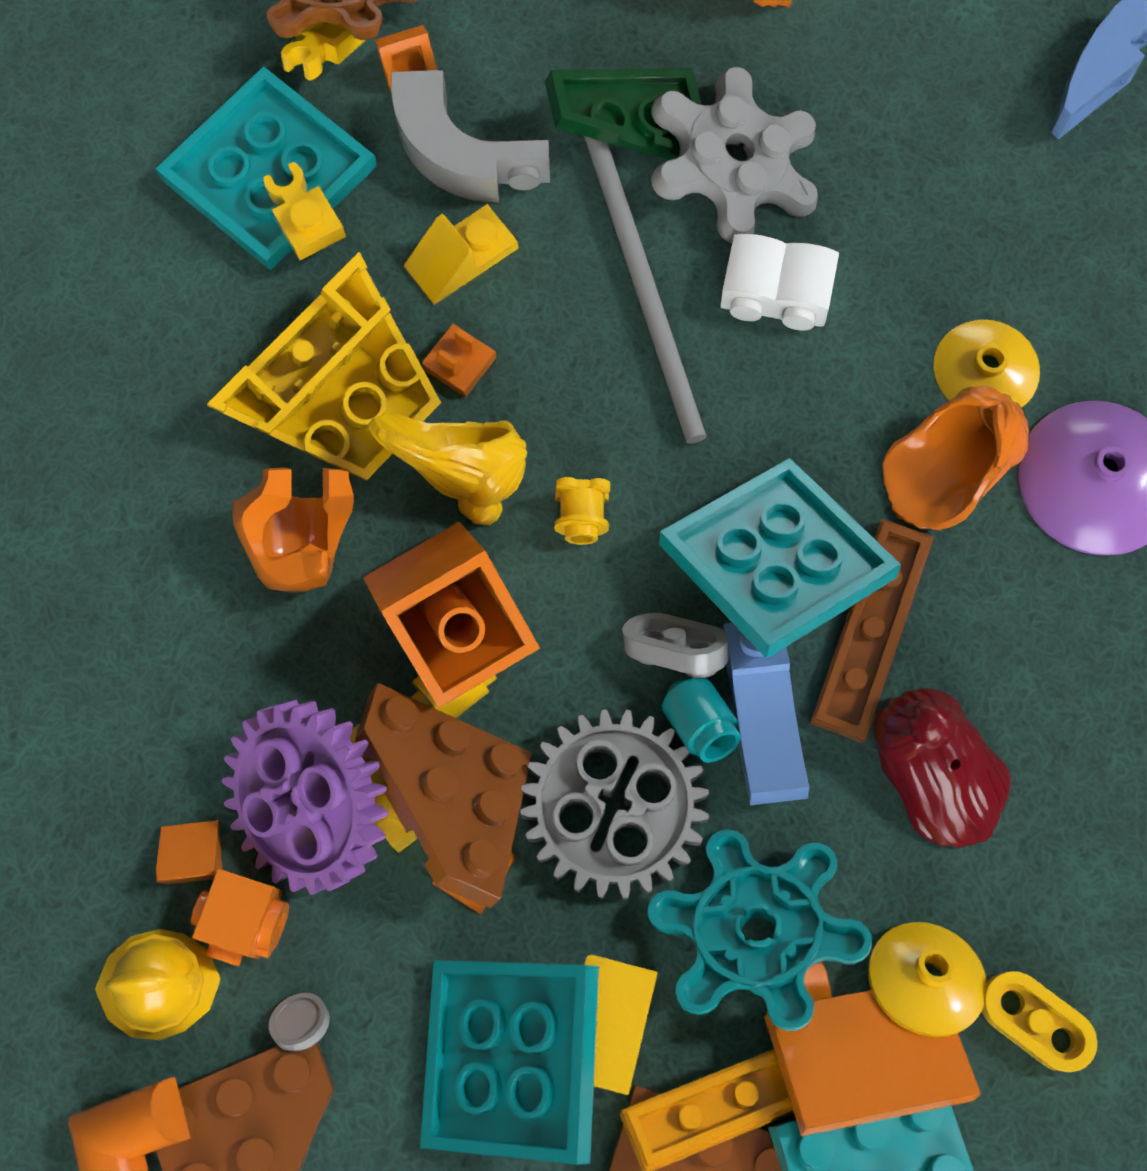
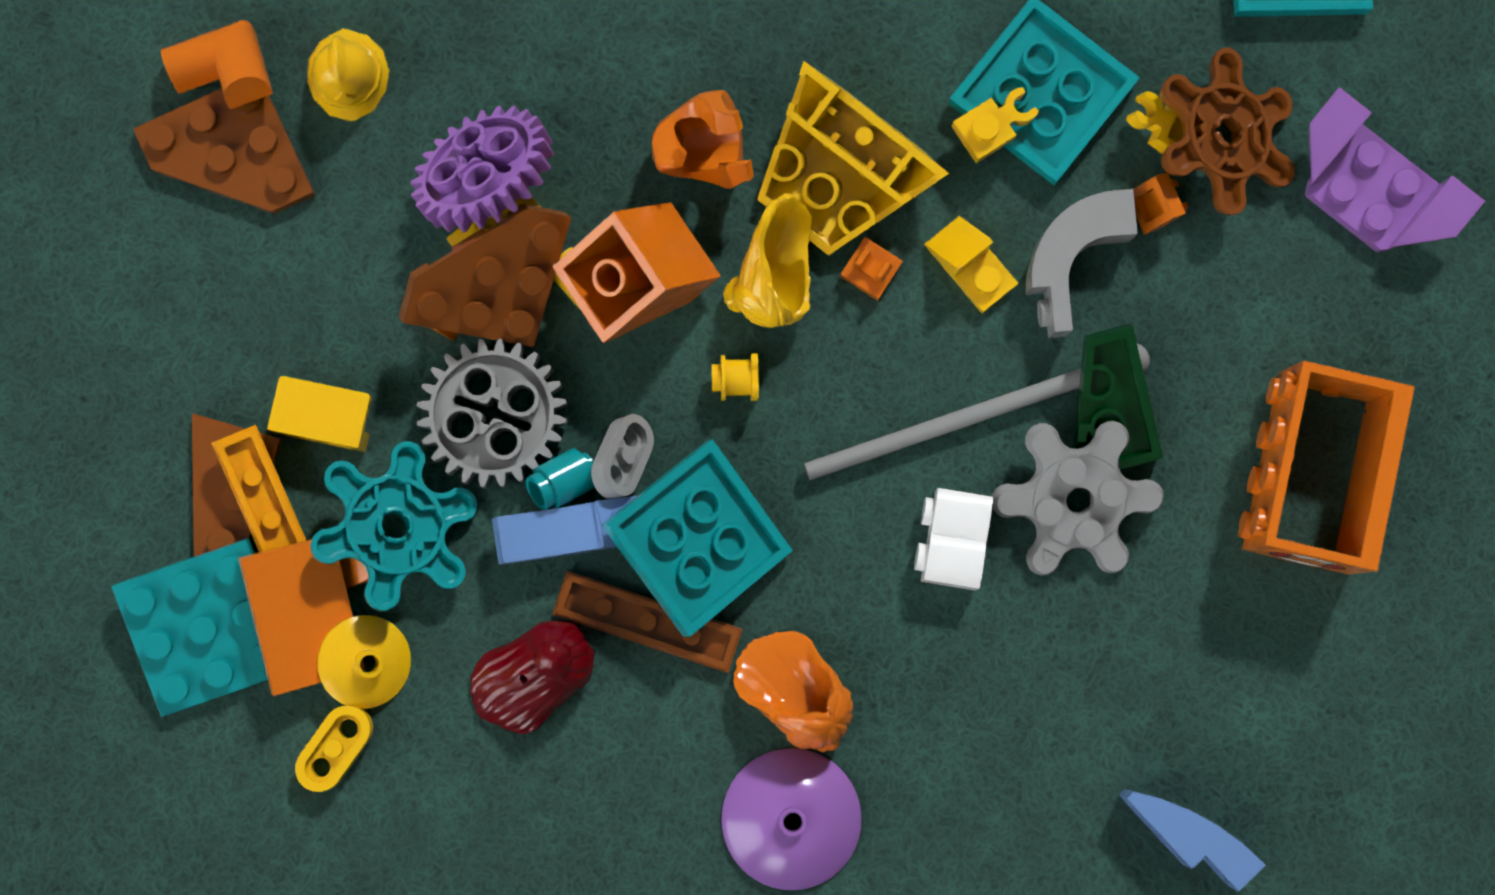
camera: 80 degrees right, 10 degrees up
orange slope [156,820,222,885] -> none
orange brick [191,869,289,966] -> none
light grey piece [269,993,330,1052] -> none
teal plate [420,960,599,1165] -> none
yellow dish [933,320,1040,408] -> none

